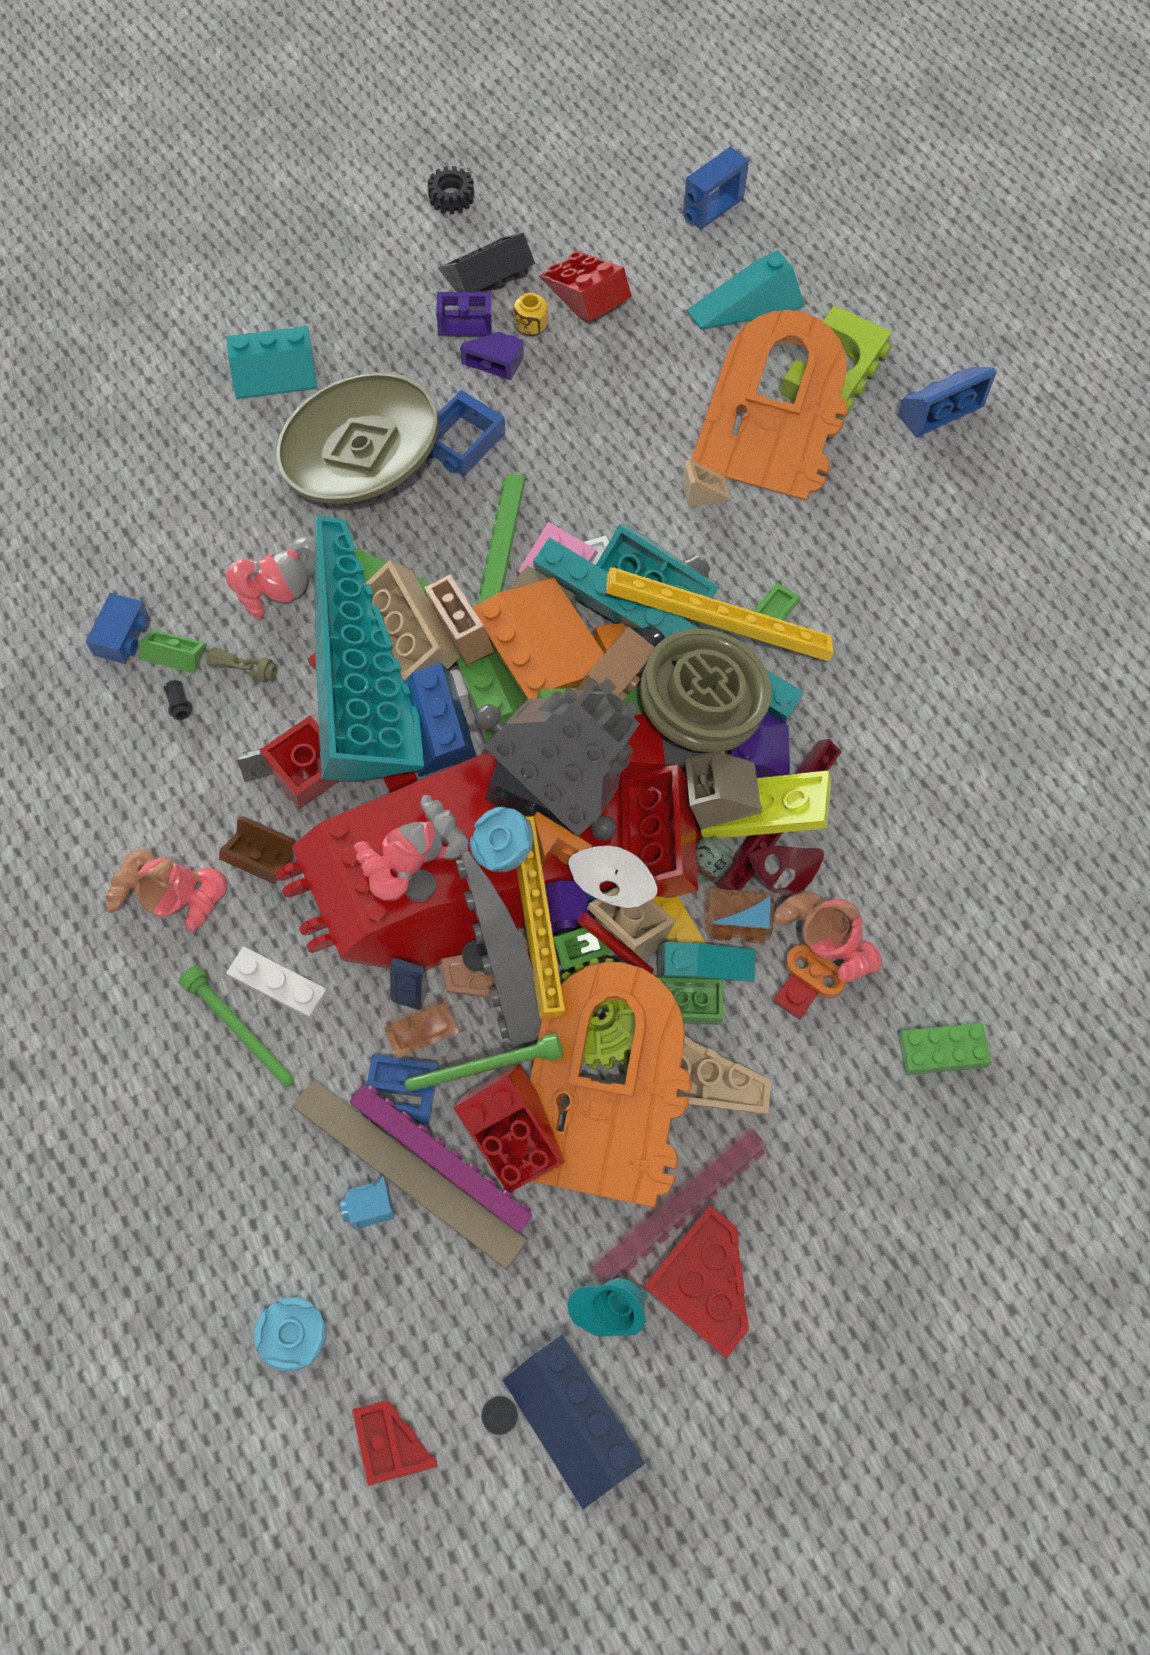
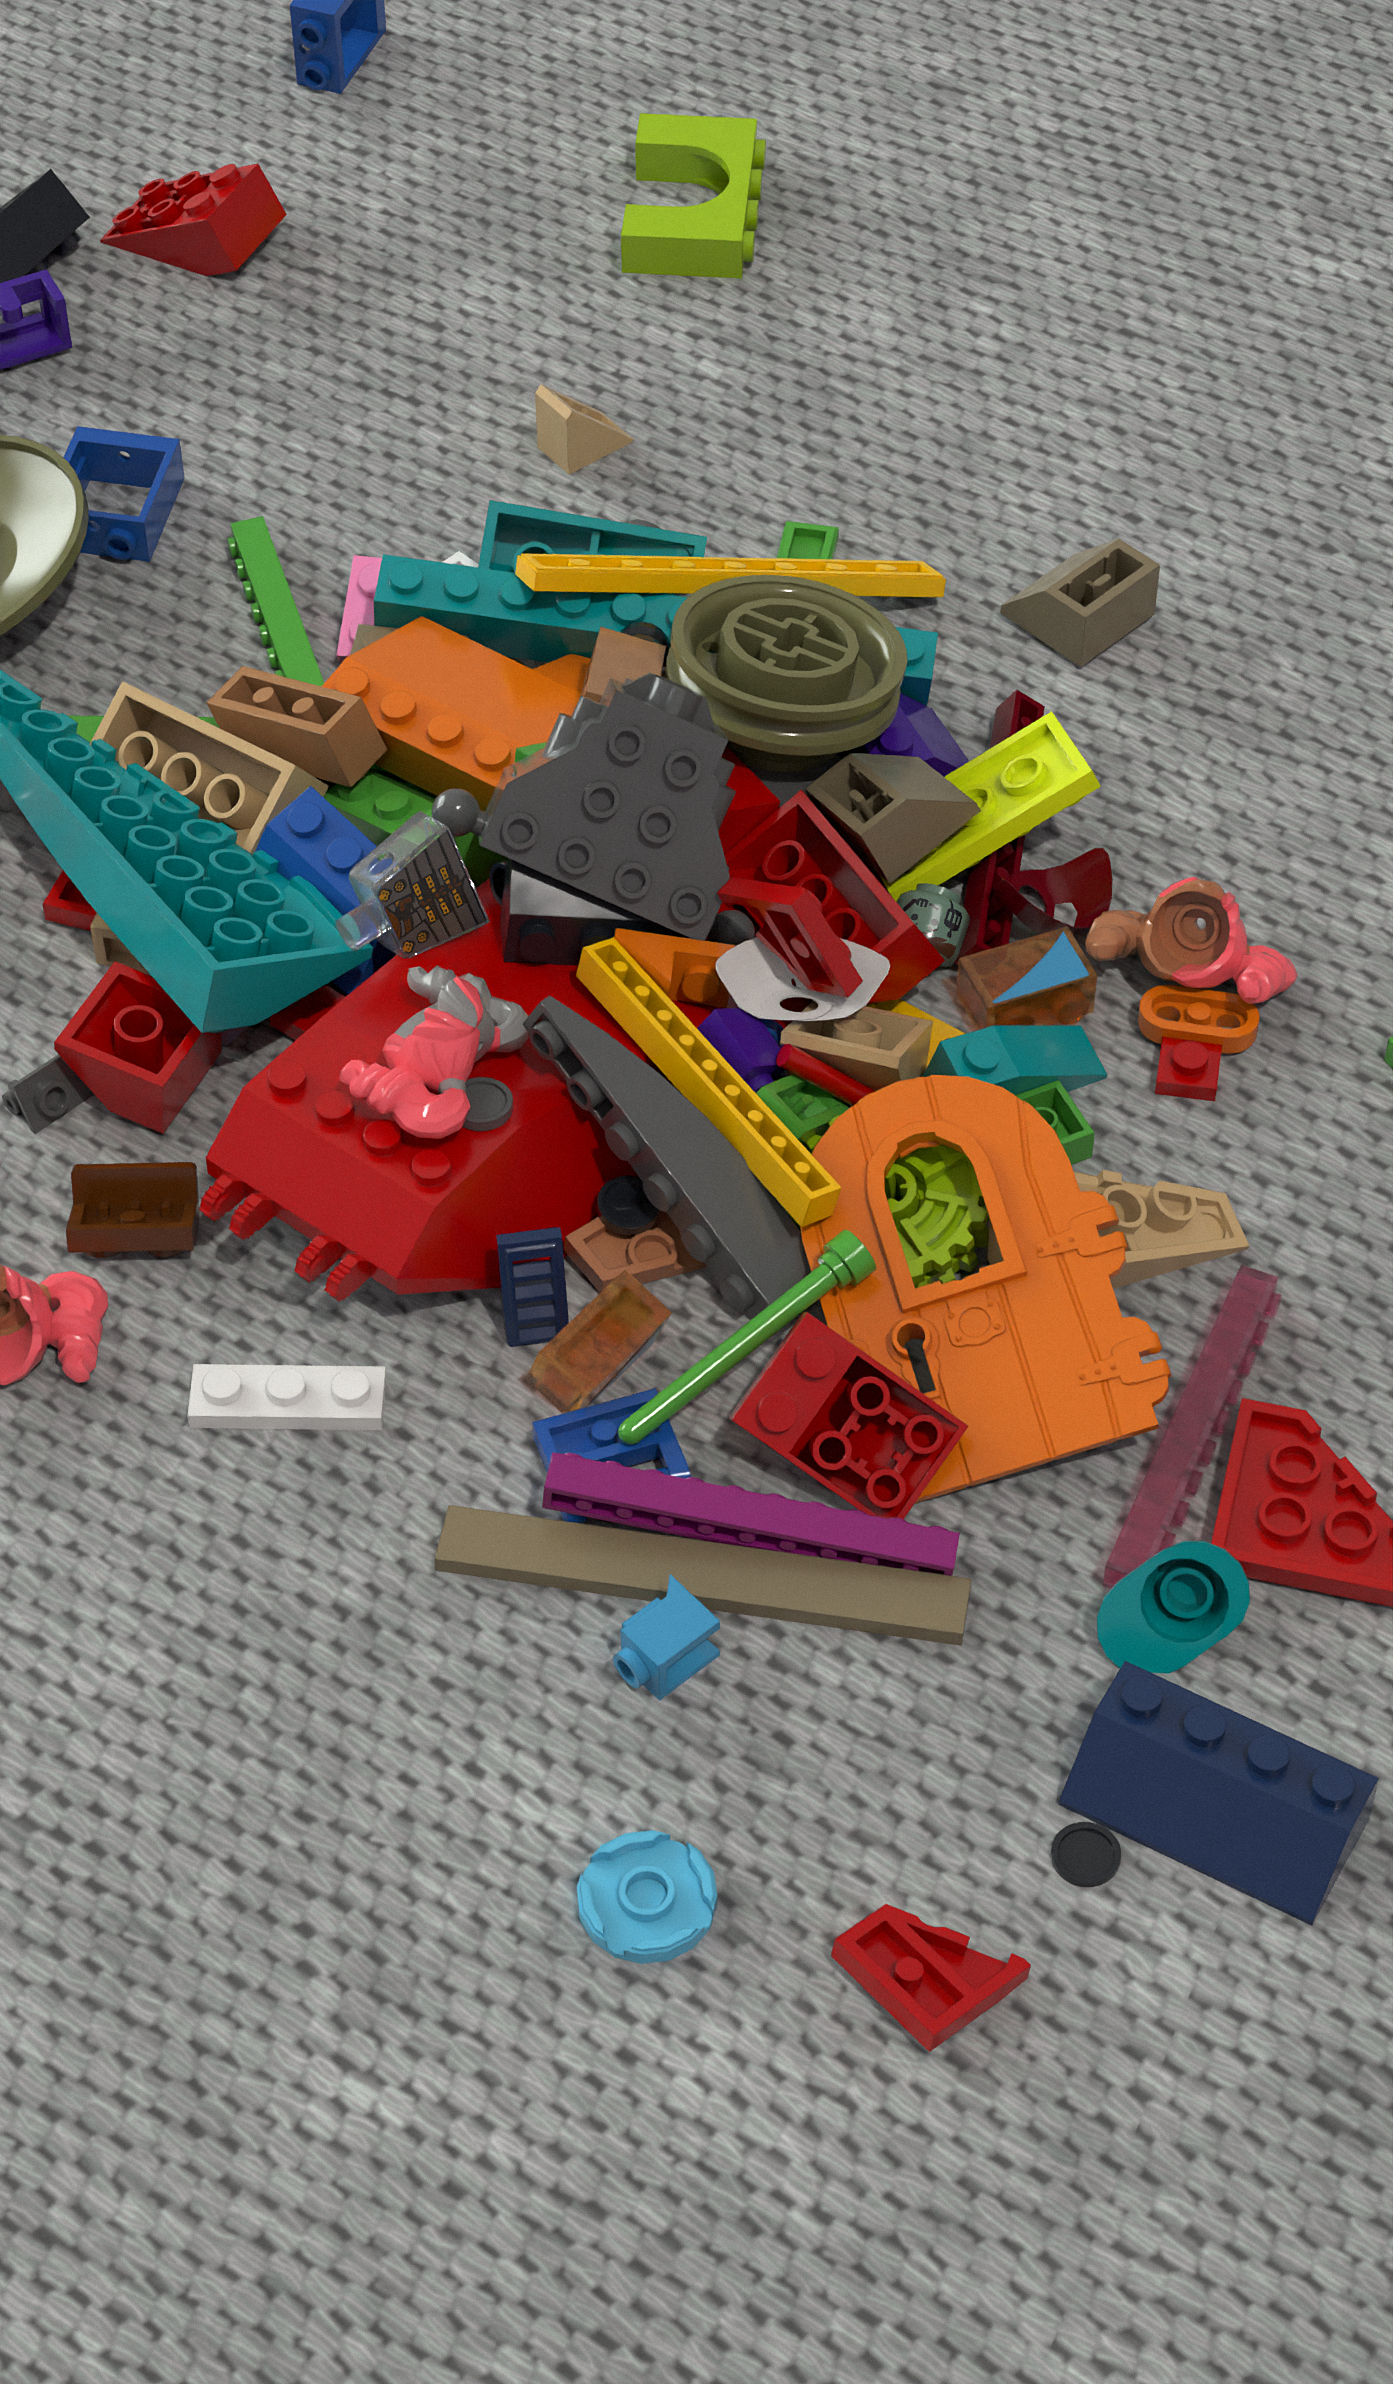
camera: 25 degrees left, 15 degrees down
bright green piece [178,965,294,1087] -> none
dark purple slope [460,332,524,380] -> none
medium azure tile [470,807,533,872] -> none
yellow head [513,293,548,335] -> none
teal wedge [687,250,804,330] -> none
orange door [692,310,848,501] -> none
blue slope [898,367,997,438] -> none
none -> torso [335,811,490,958]
none -> red wing [717,877,863,997]
none -> dark tan slope [1000,539,1160,667]

